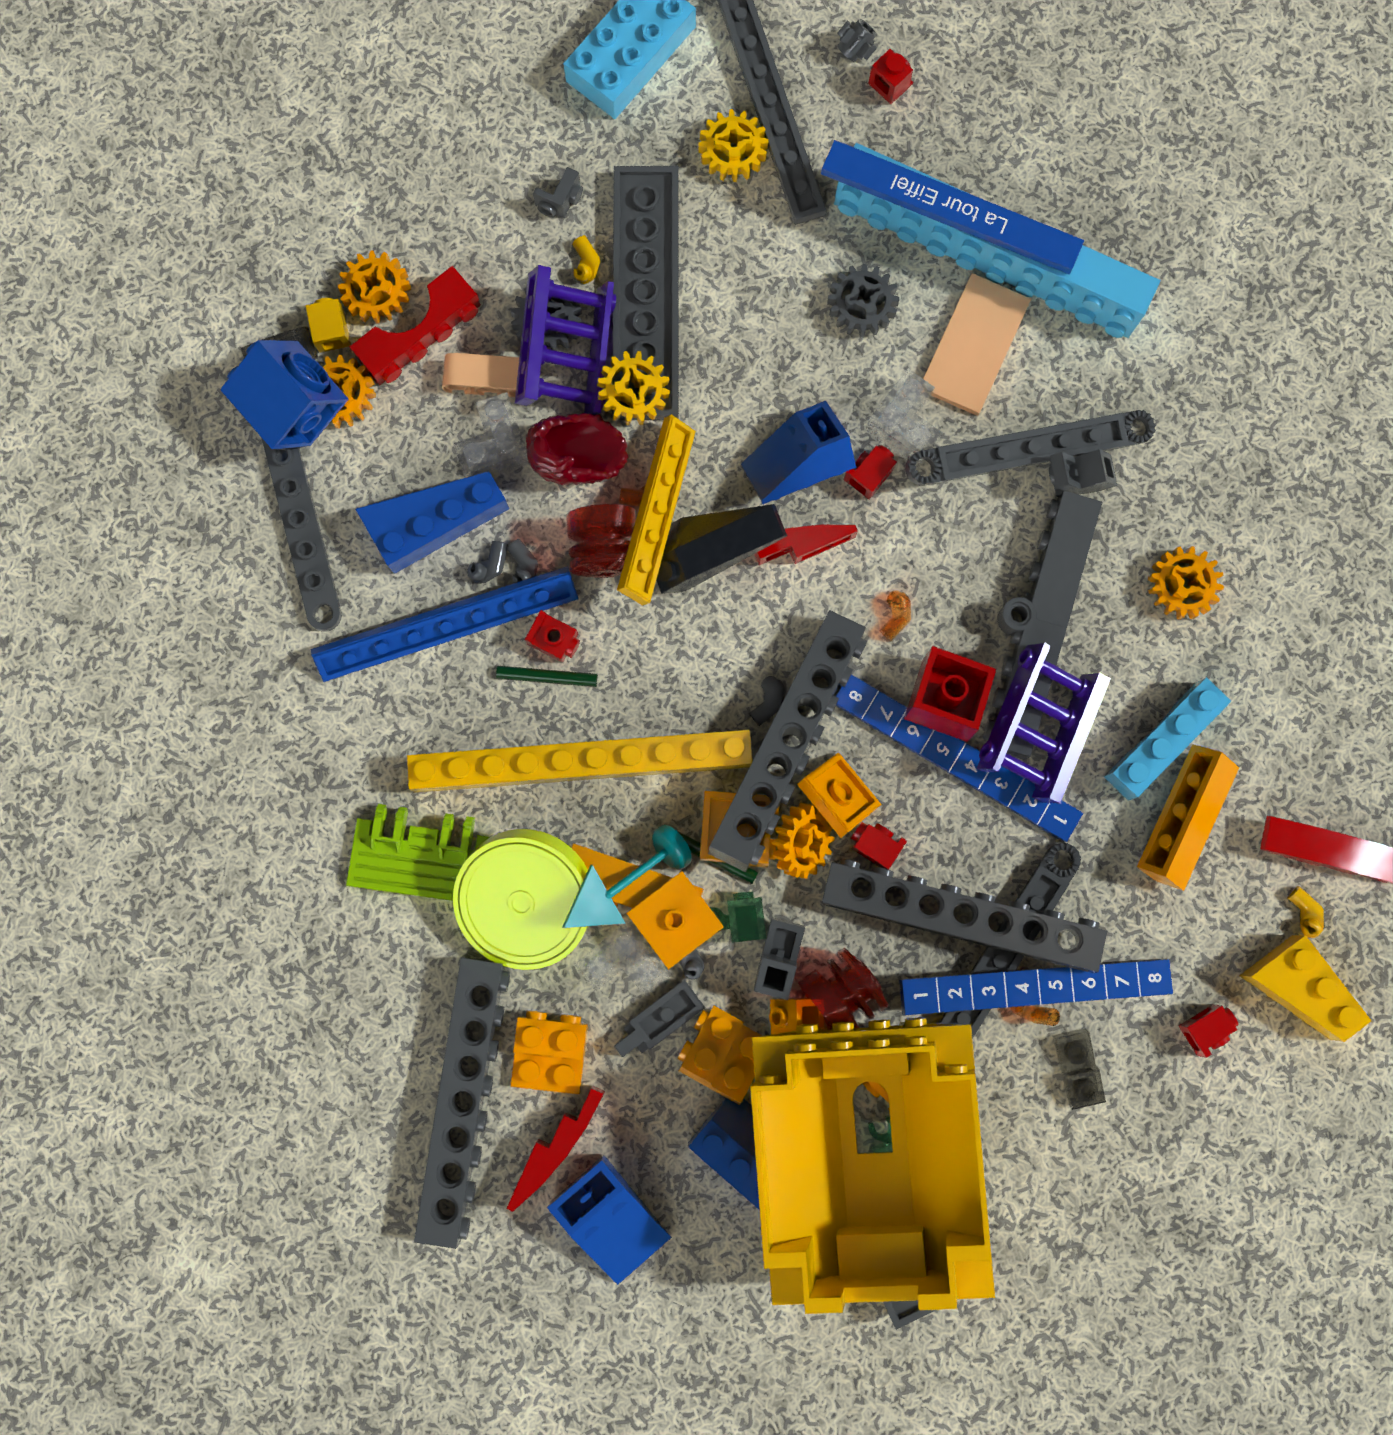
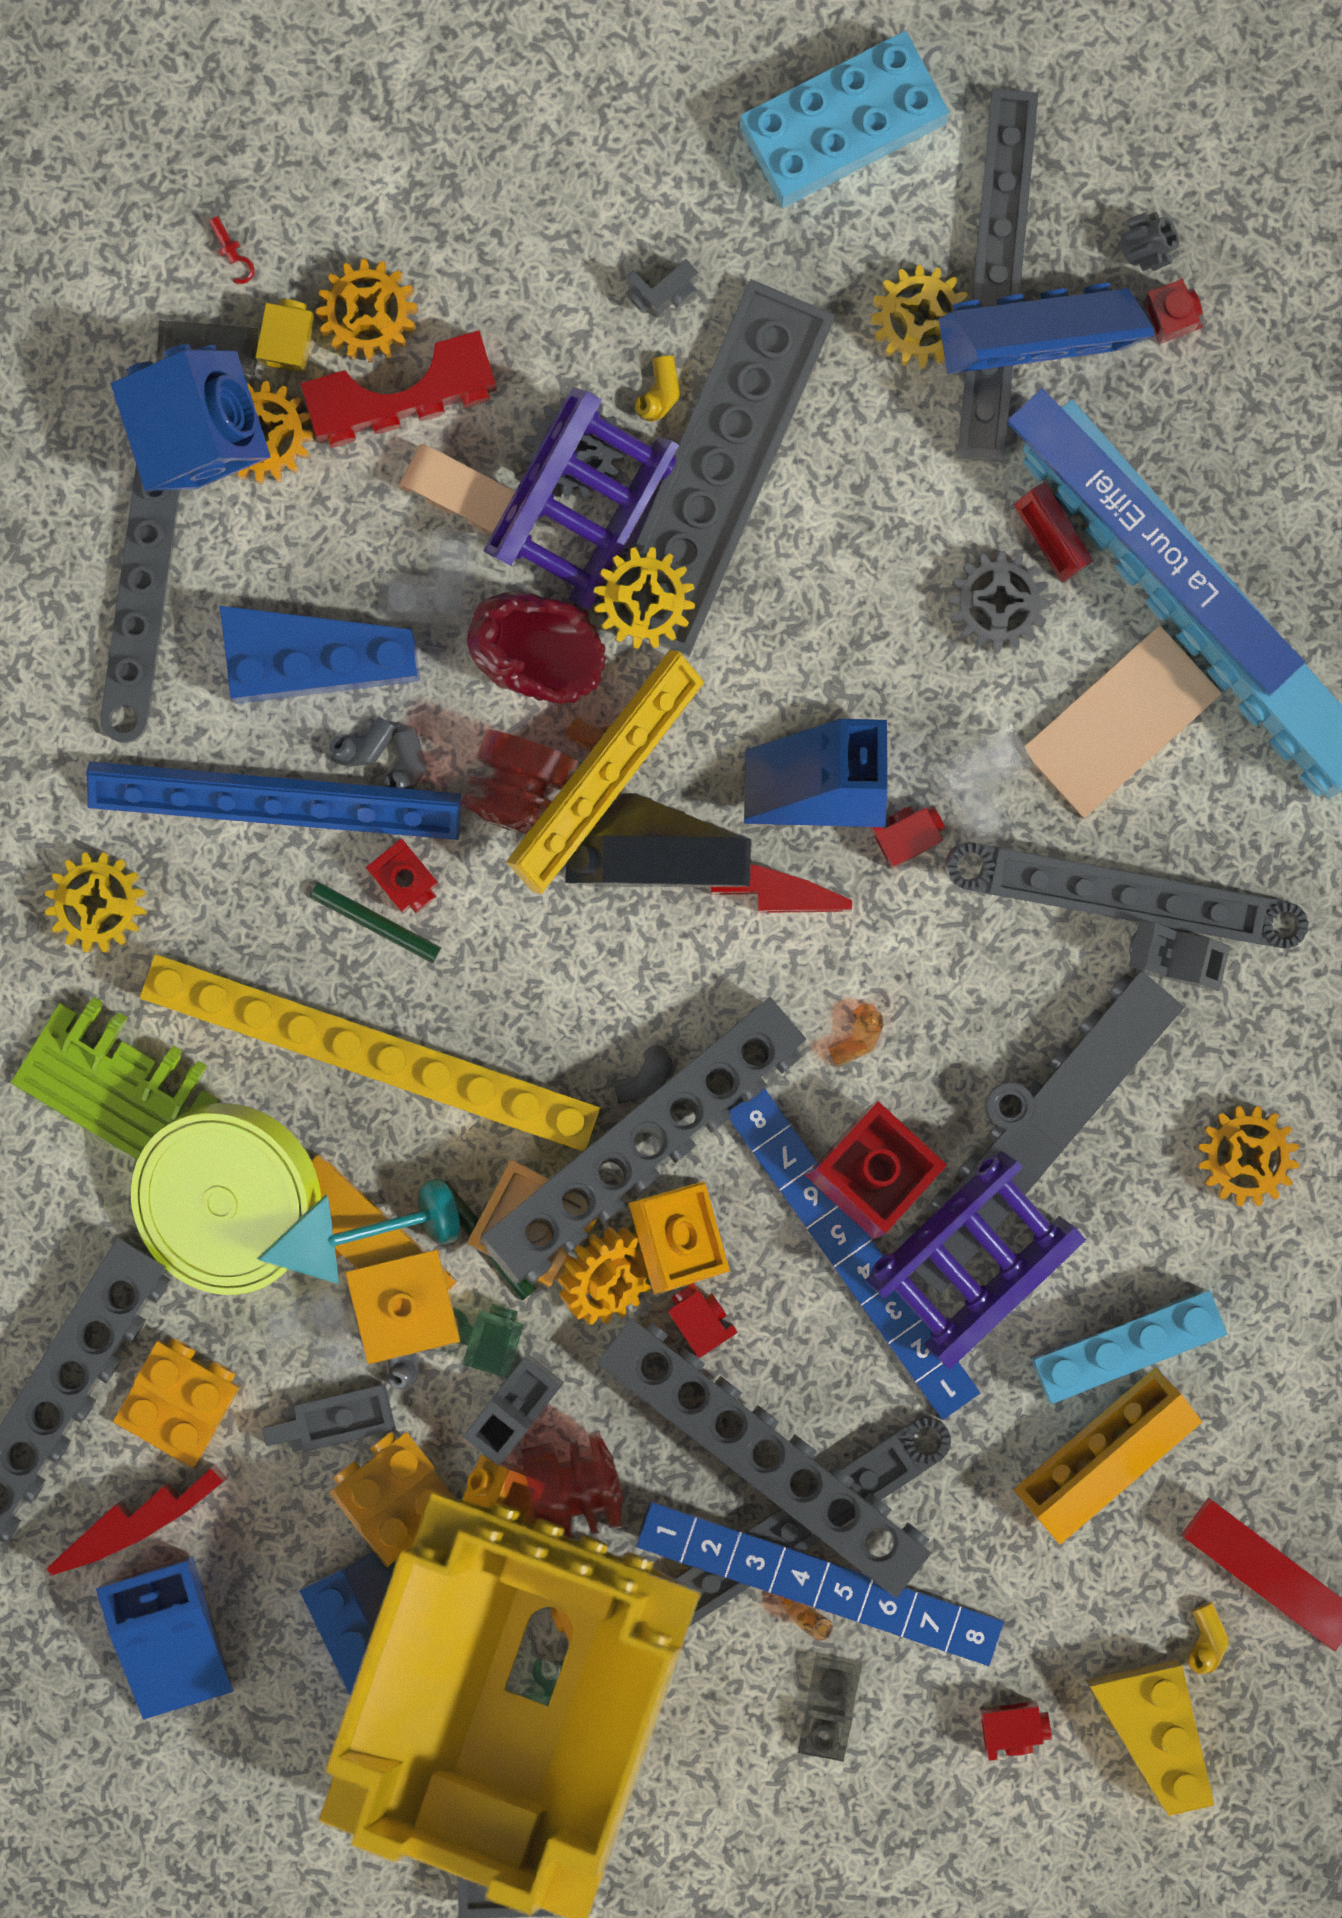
camera: 25 degrees right, 5 degrees up
none -> yellow gear [45,852,148,953]
none -> red hand [209,216,255,285]
none -> blue slope [938,283,1154,375]
none -> red tile [1014,482,1094,583]

